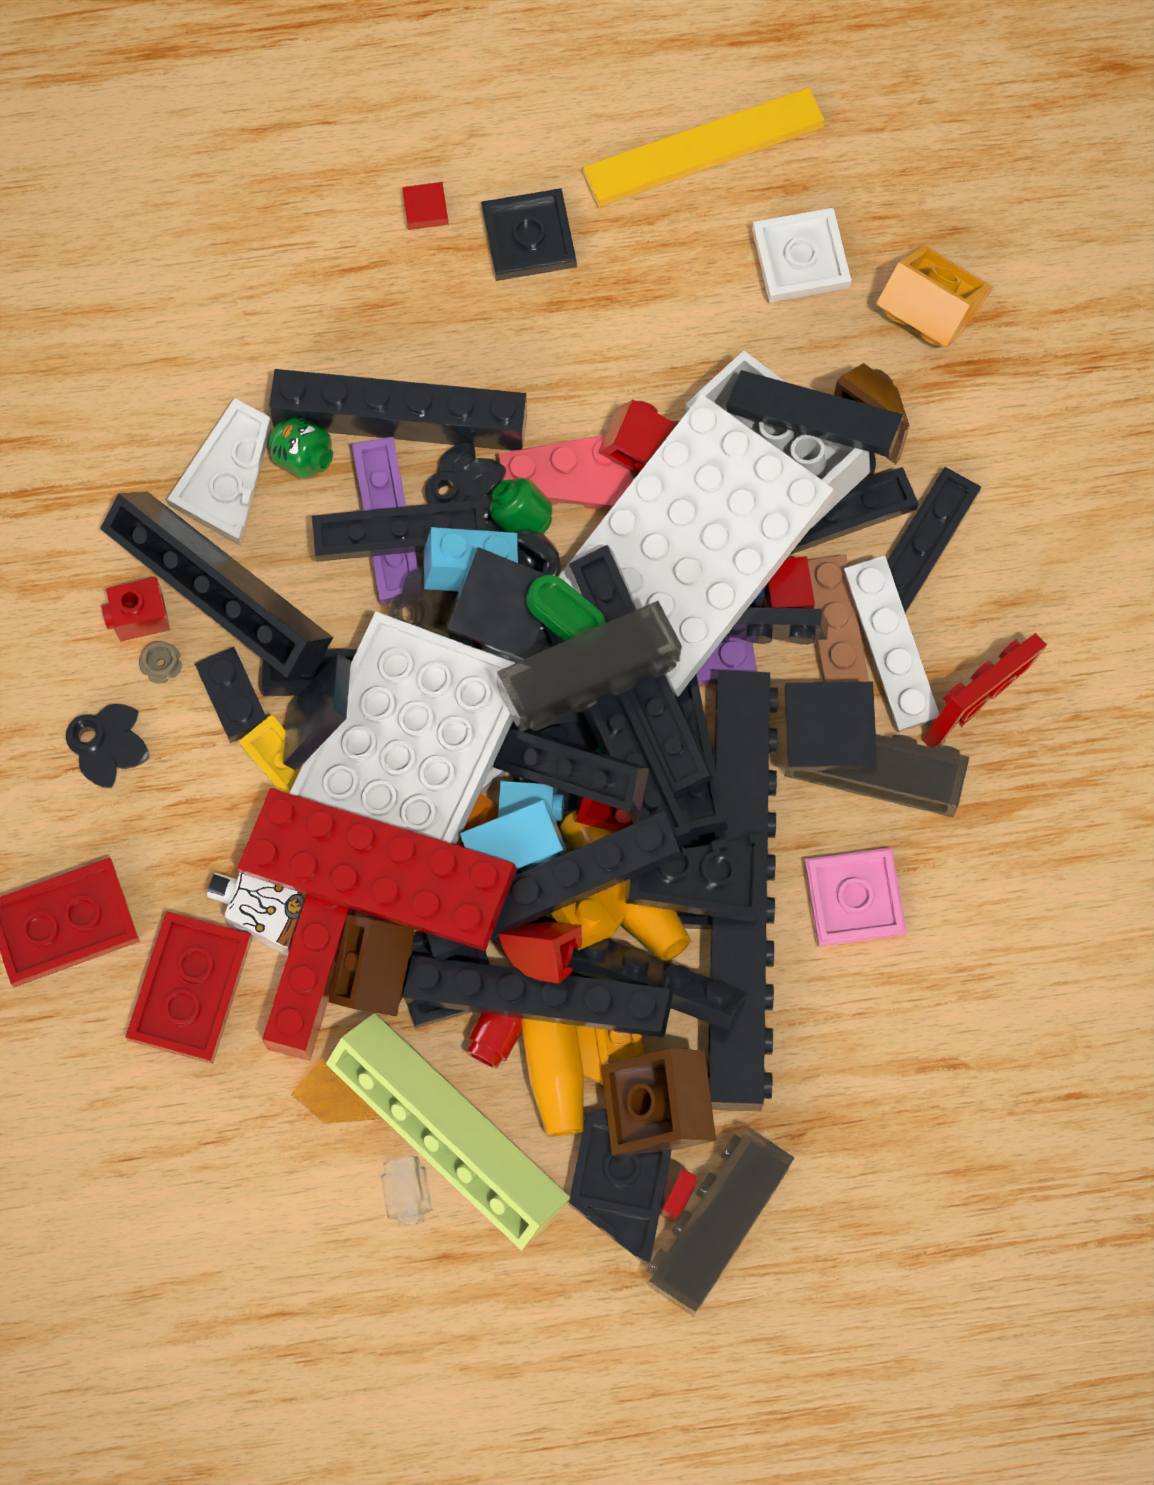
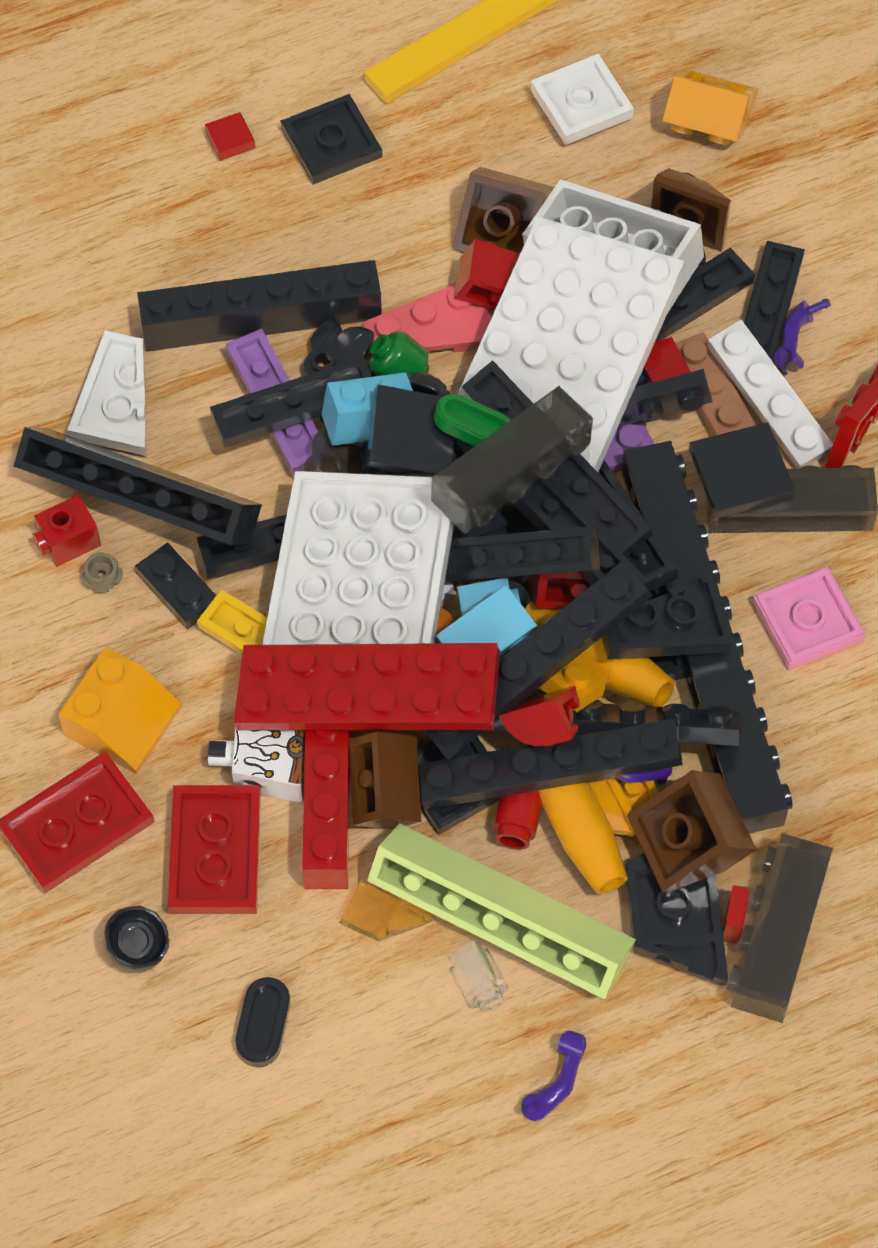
camera: 15 degrees left, 10 degrees down
black plate [66,704,150,788] -> none
green head [268,417,333,479] -> none
black tile [283,653,351,771] -> none
black tile [726,370,903,457] -> none
none -> light orange slope [58,647,182,774]
none -> black hair [102,905,170,973]
none -> black tile [235,977,291,1067]
none -> reddish brown slope [453,167,554,253]
none -> dark purple piece [521,1031,586,1121]
none -> dark purple piece [774,298,831,375]

